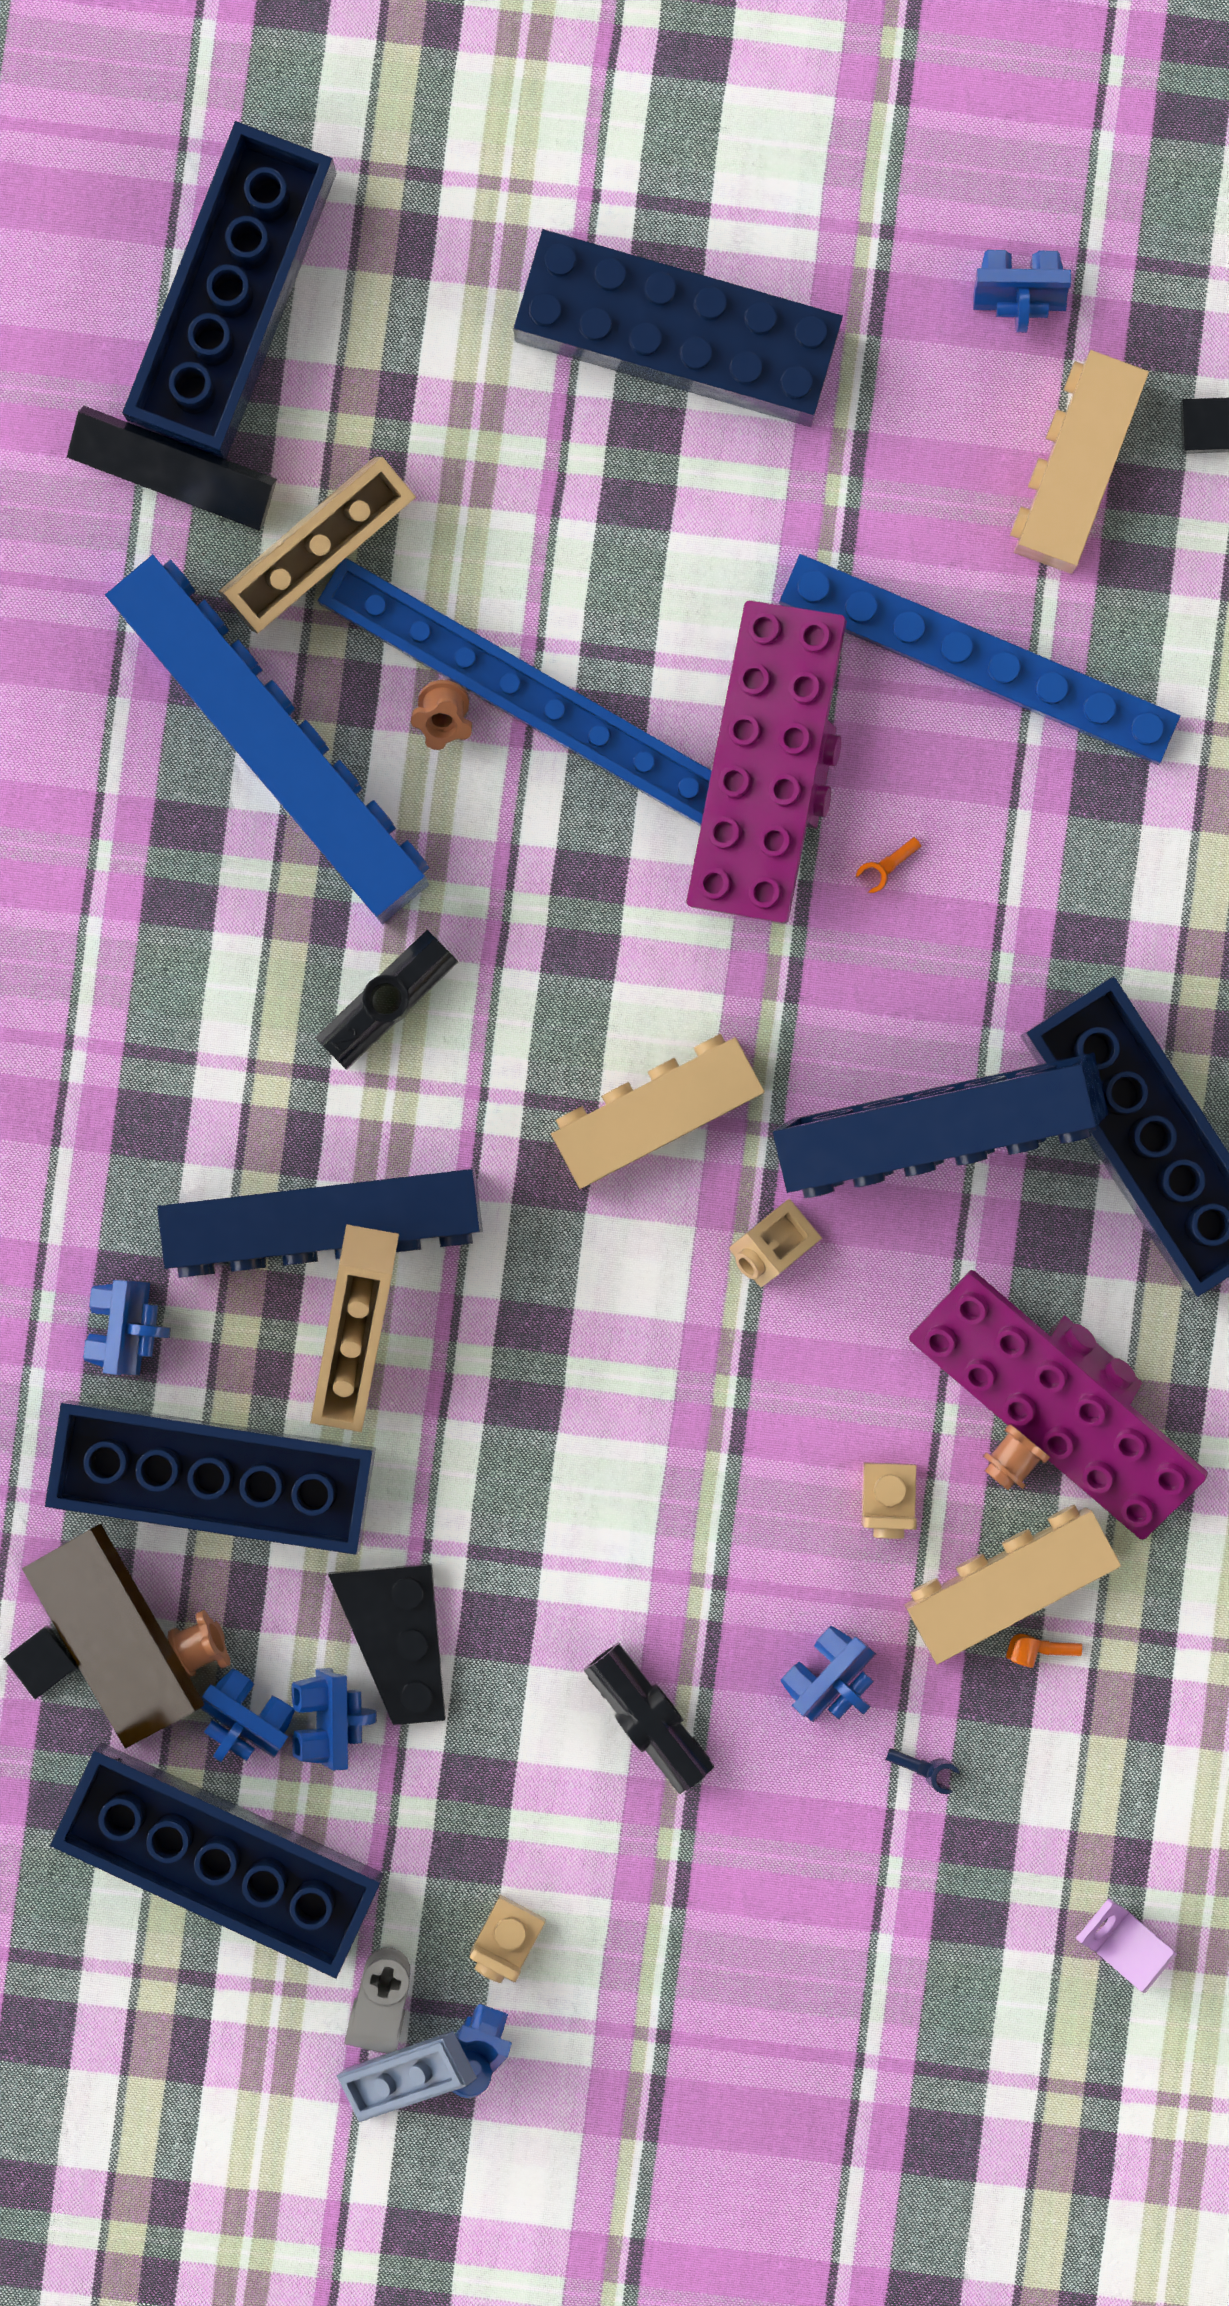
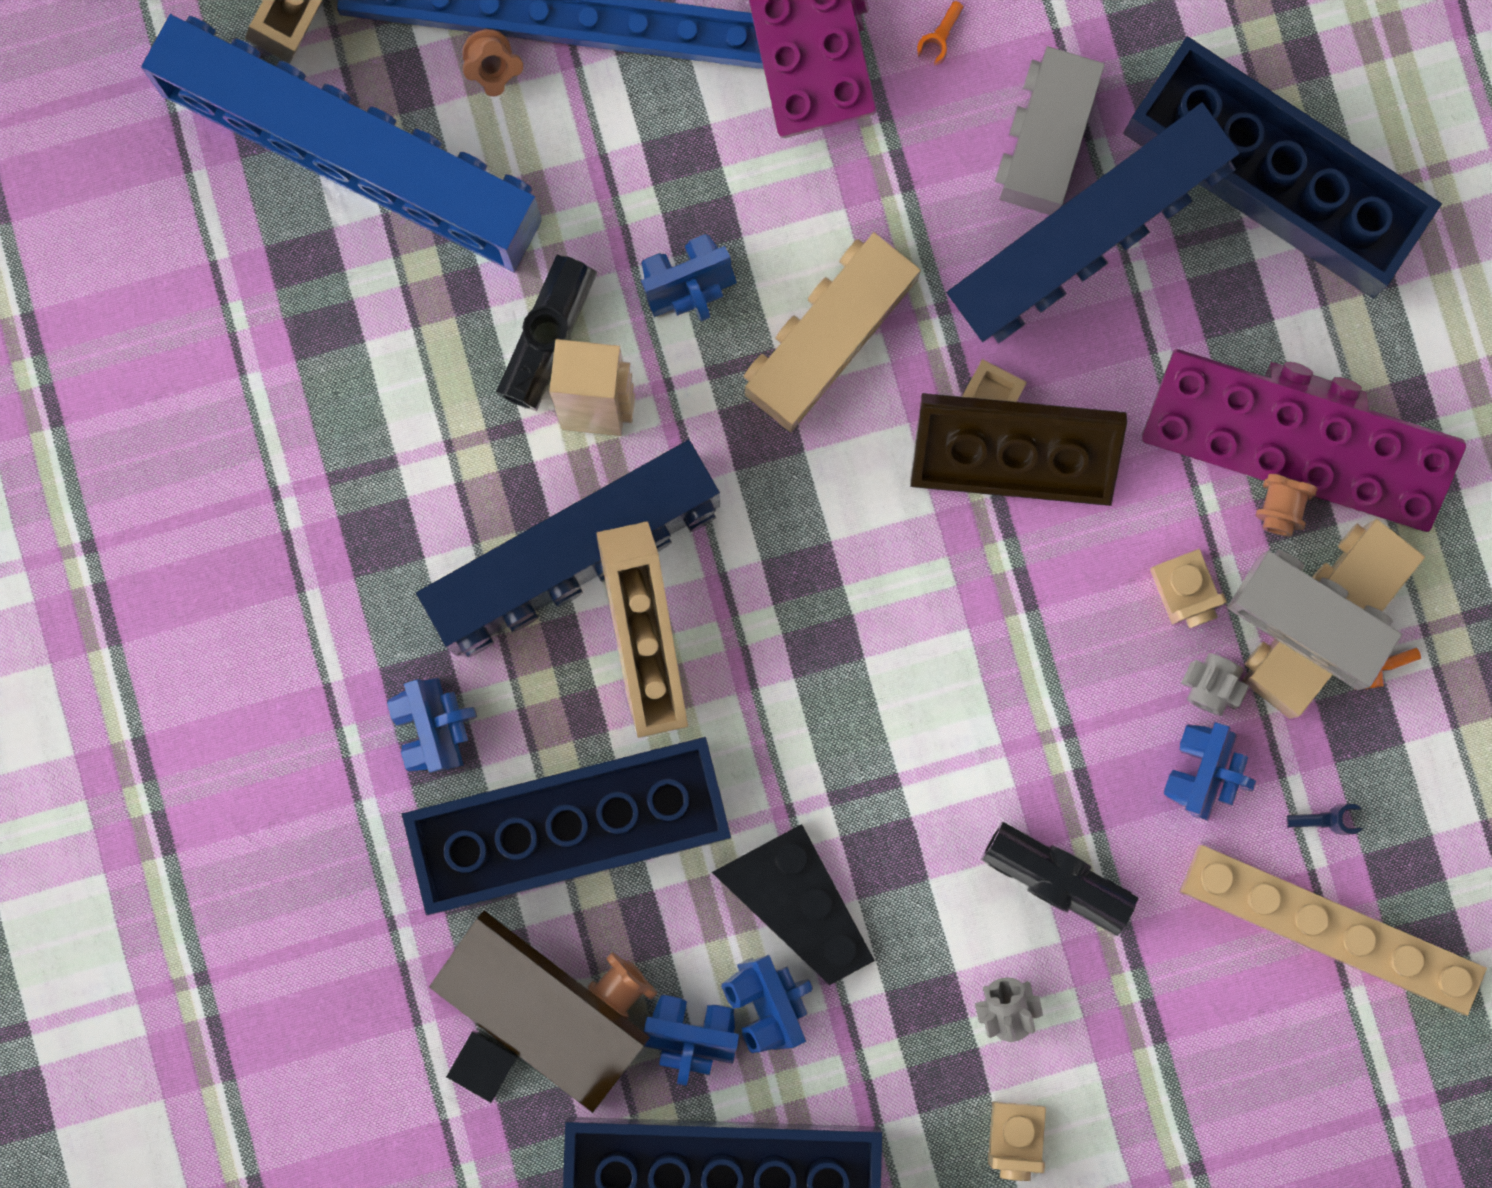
camera: 25 degrees left, 5 degrees down
none -> tan brick [549,339,635,436]
none -> blue hips [641,234,737,322]
none -> dark brown tile [910,393,1127,506]
none -> light grey gear [975,977,1043,1042]
none -> light grey brick [995,46,1105,215]
none -> tan plate [1179,845,1487,1016]
none -> light grey gear [1181,653,1249,716]
none -> light grey brick [1227,550,1402,691]

